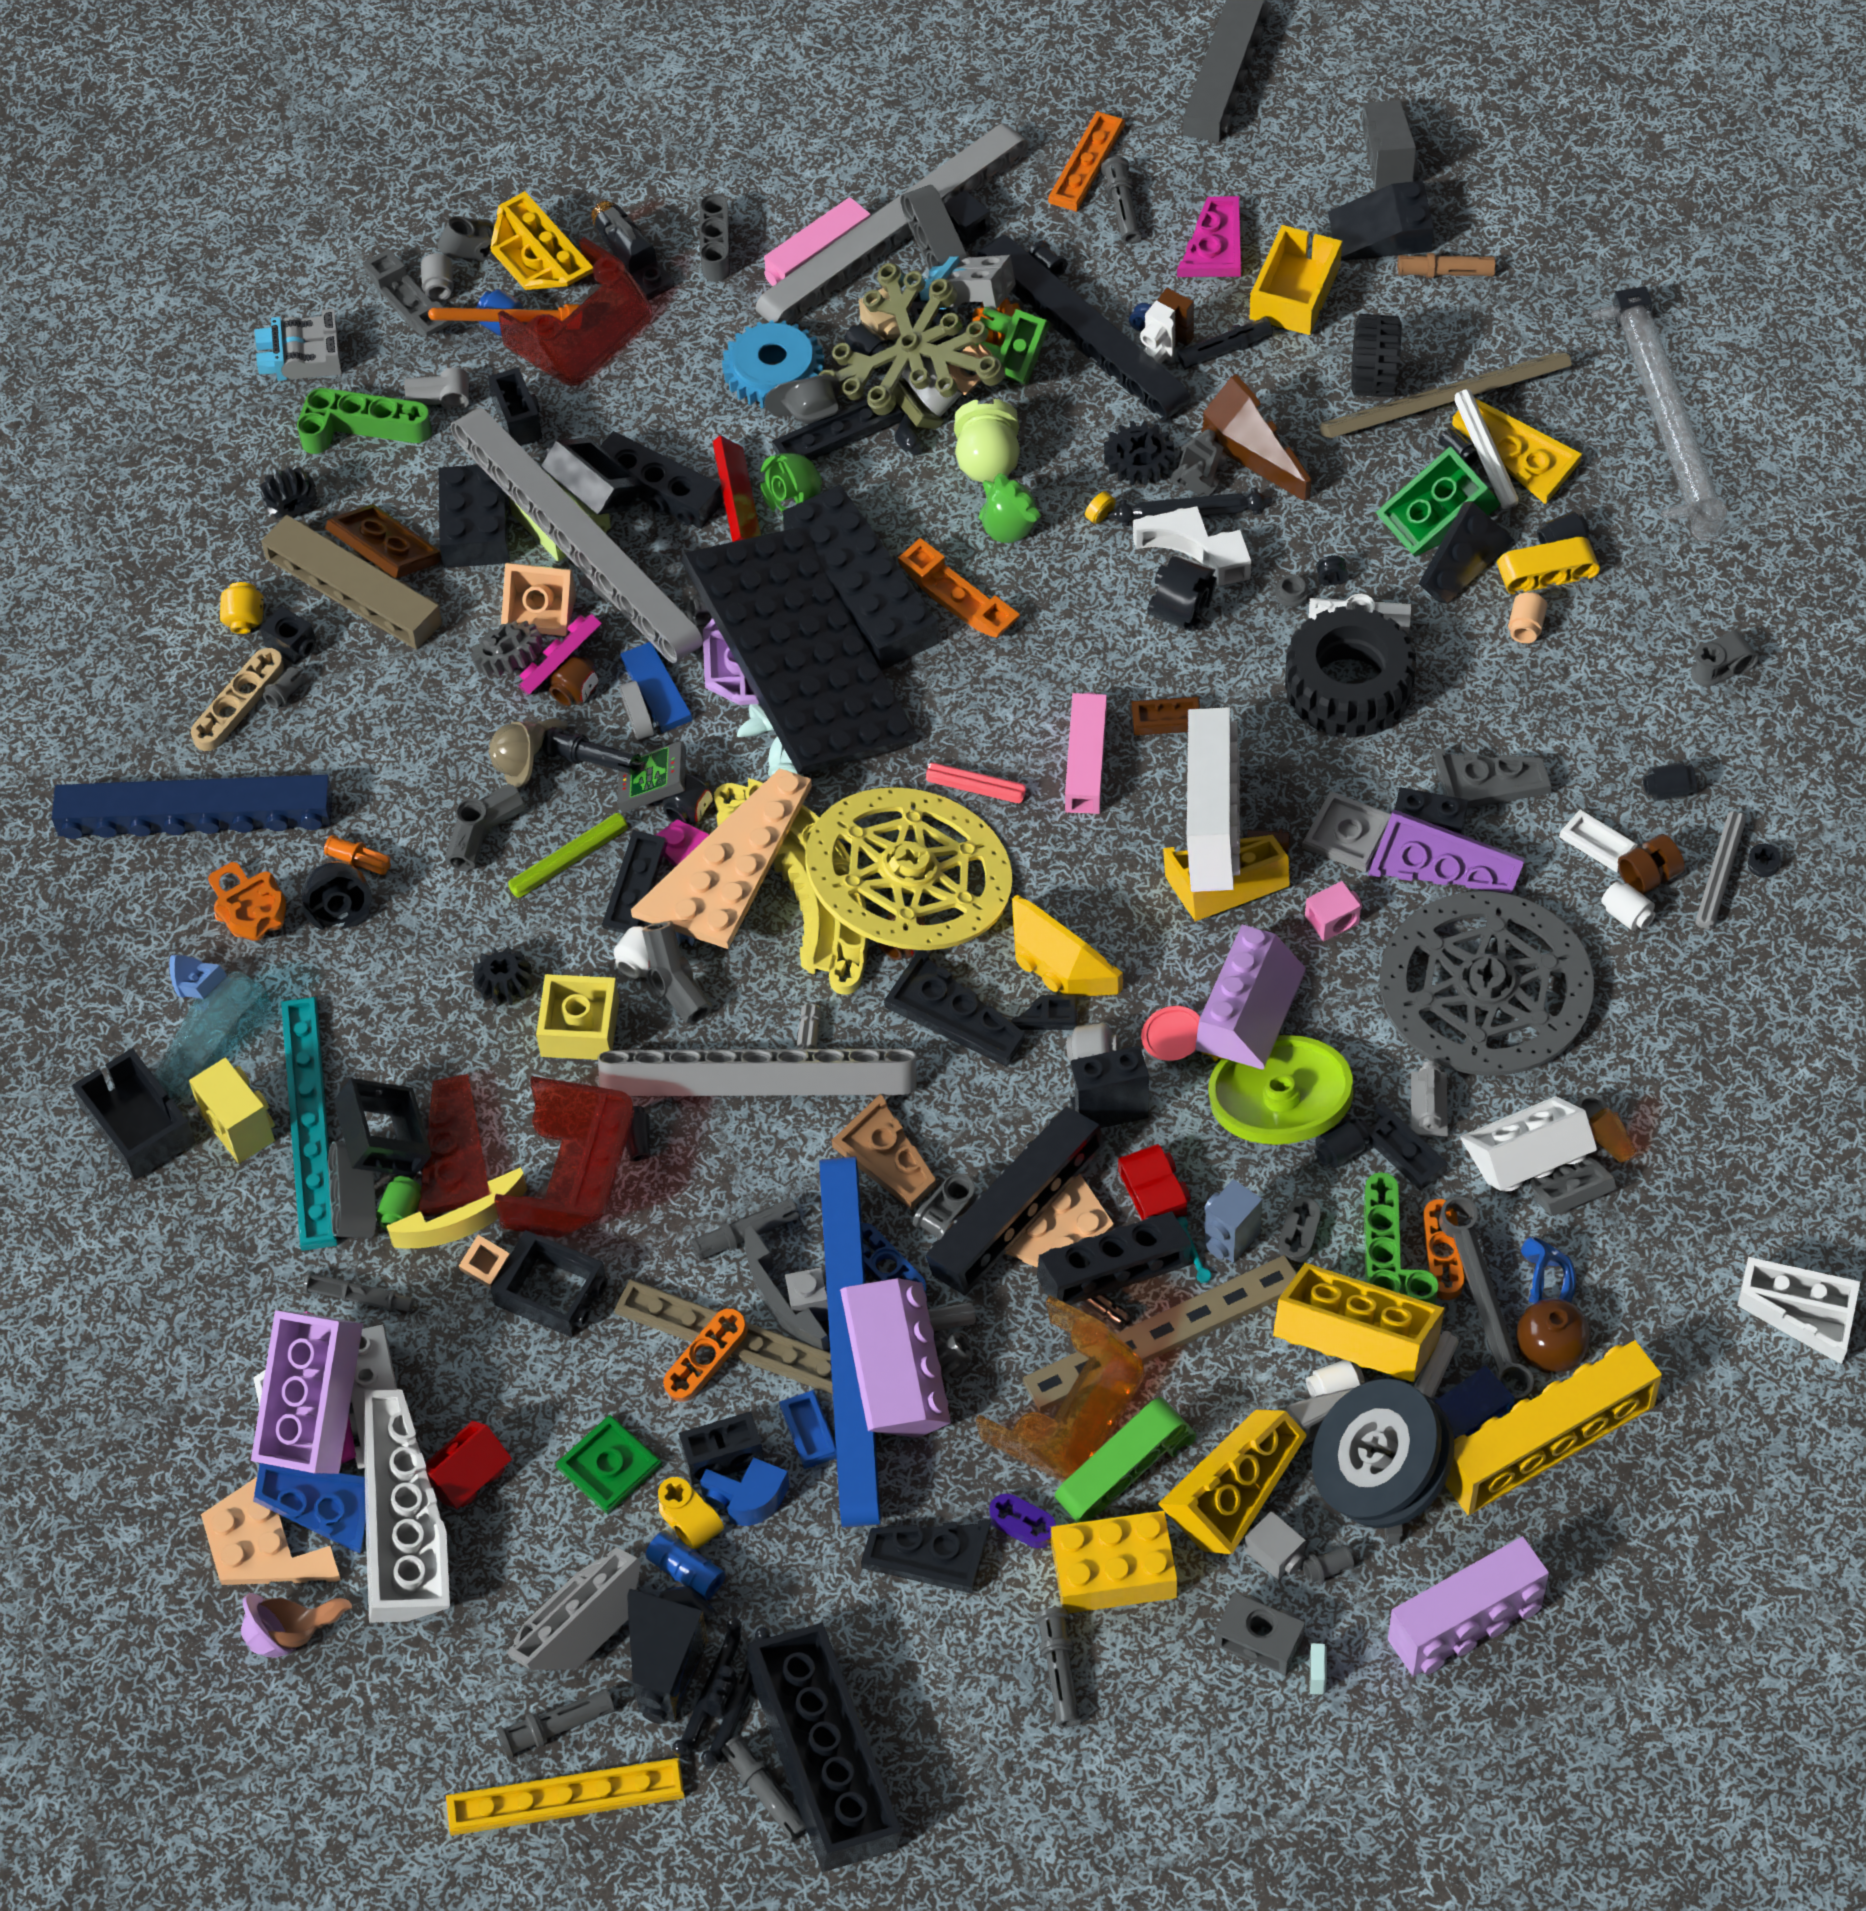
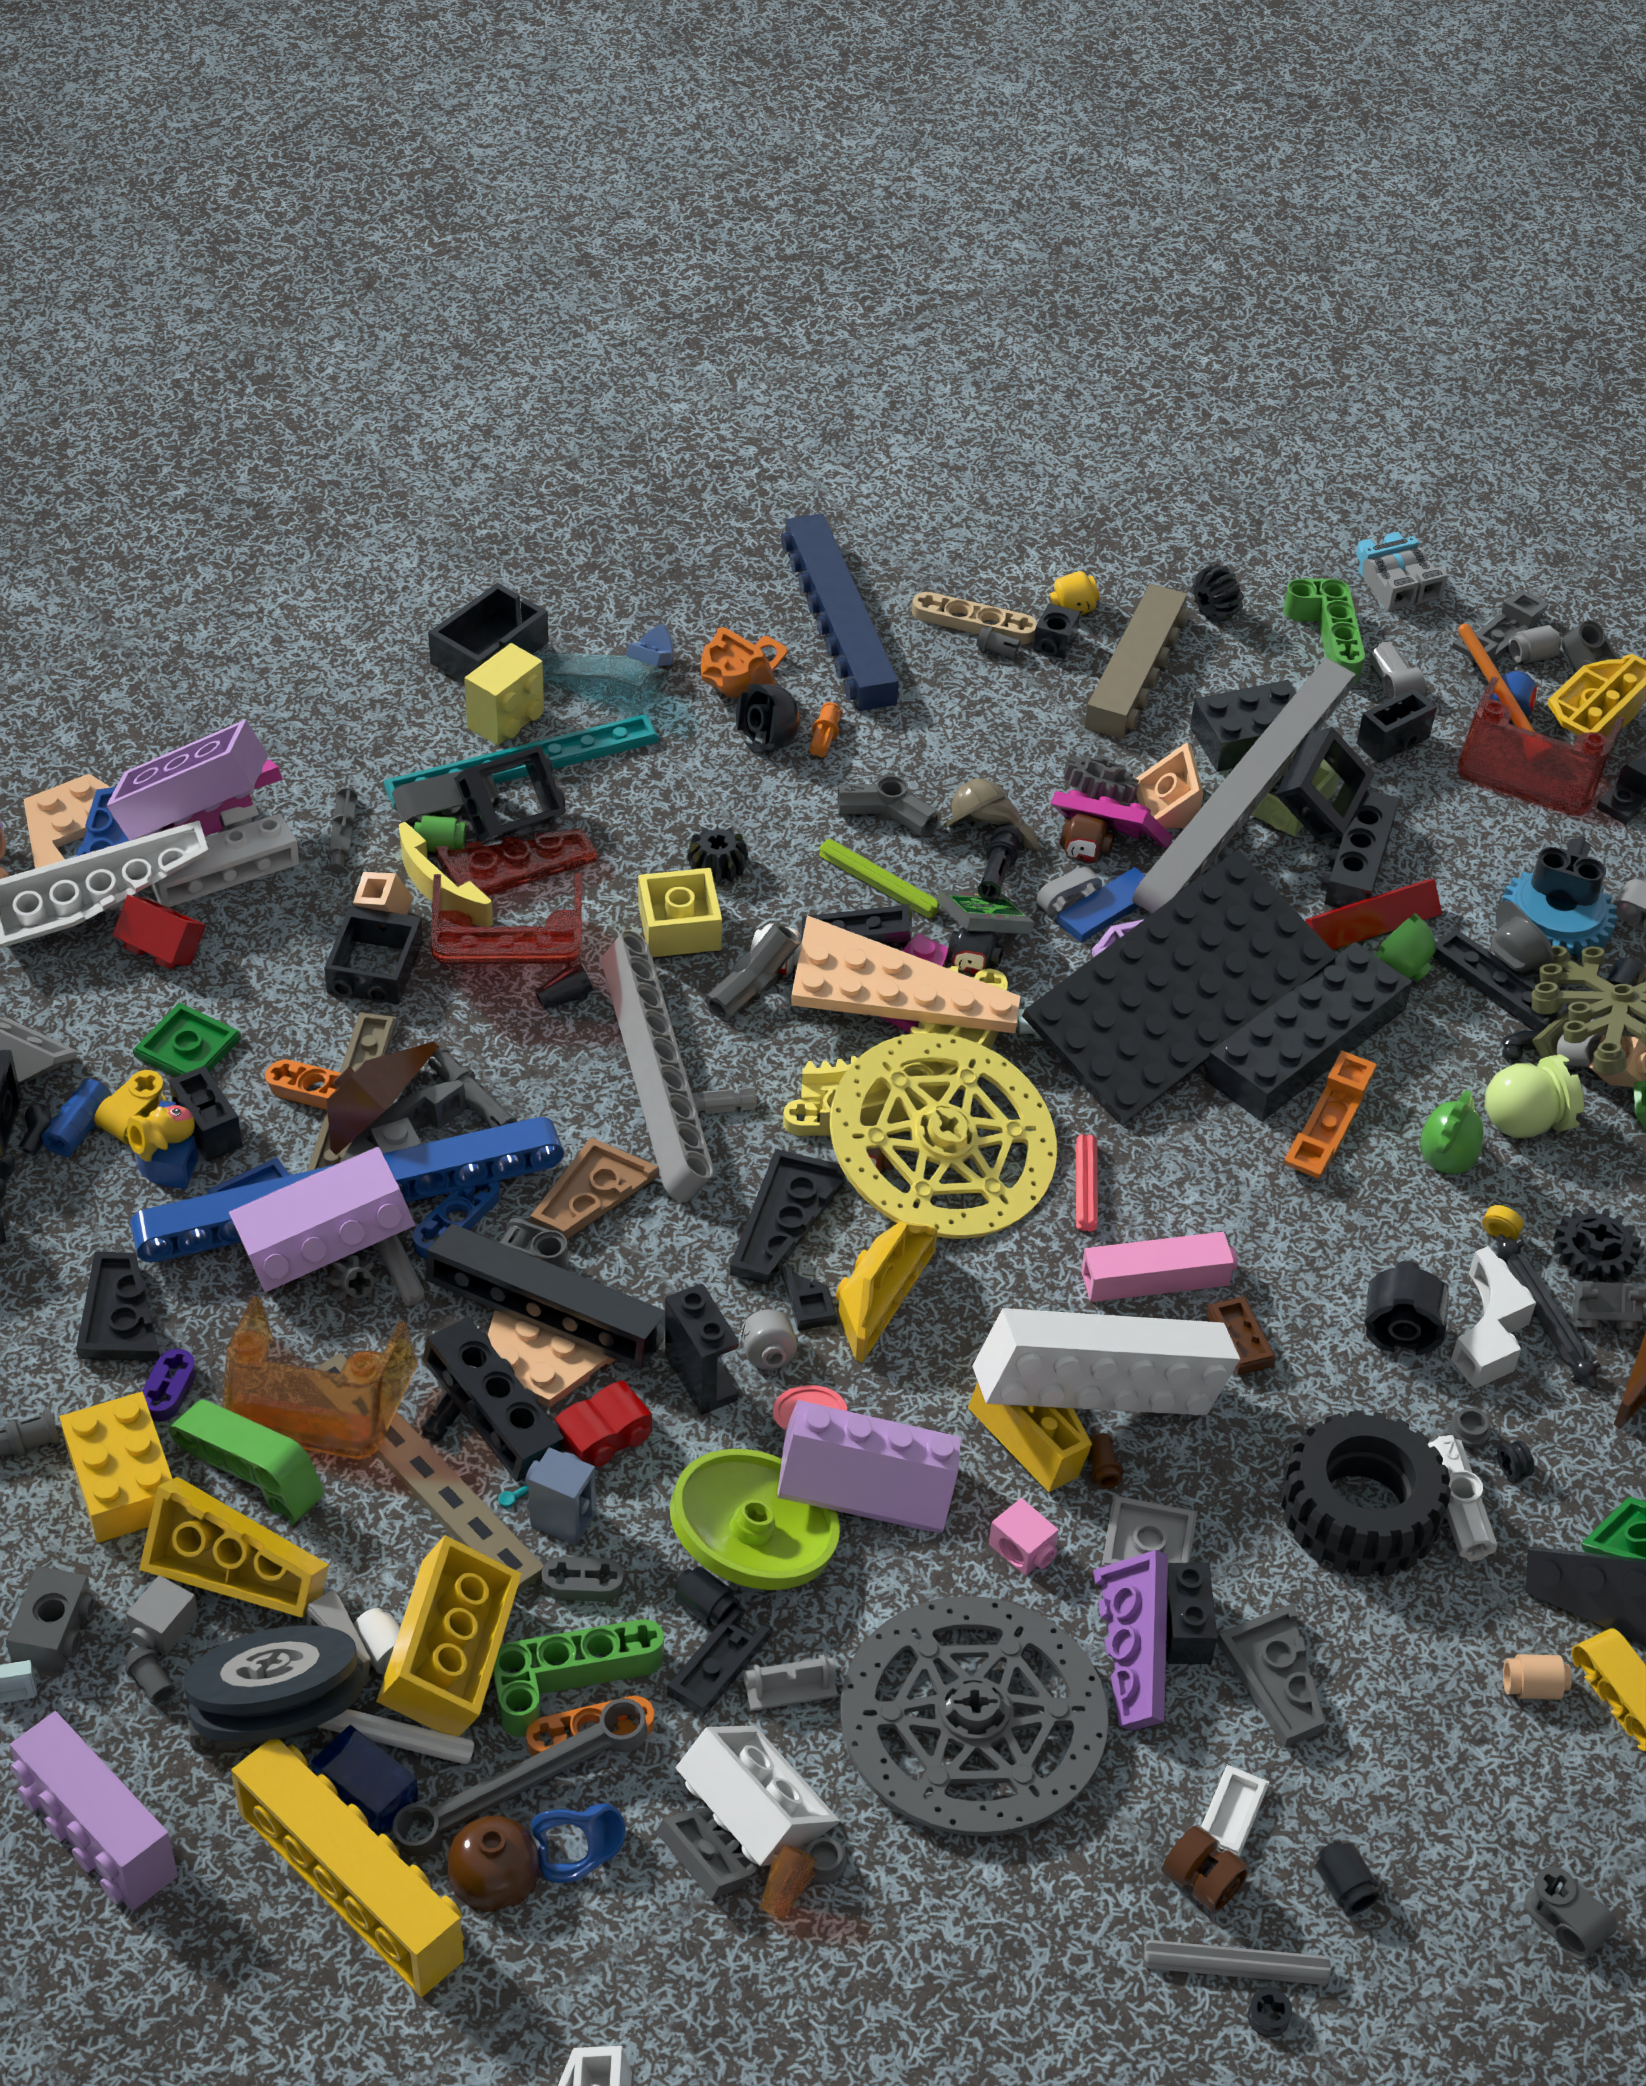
camera: 70 degrees right, 10 degrees down
reddish brown tile [325,504,442,579] -> none
white brick [1601,881,1655,931] -> none
none -> yellow animal [127,1105,195,1162]
none -> reddish brown wedge [327,1041,439,1155]
none -> black beam [1531,836,1606,906]

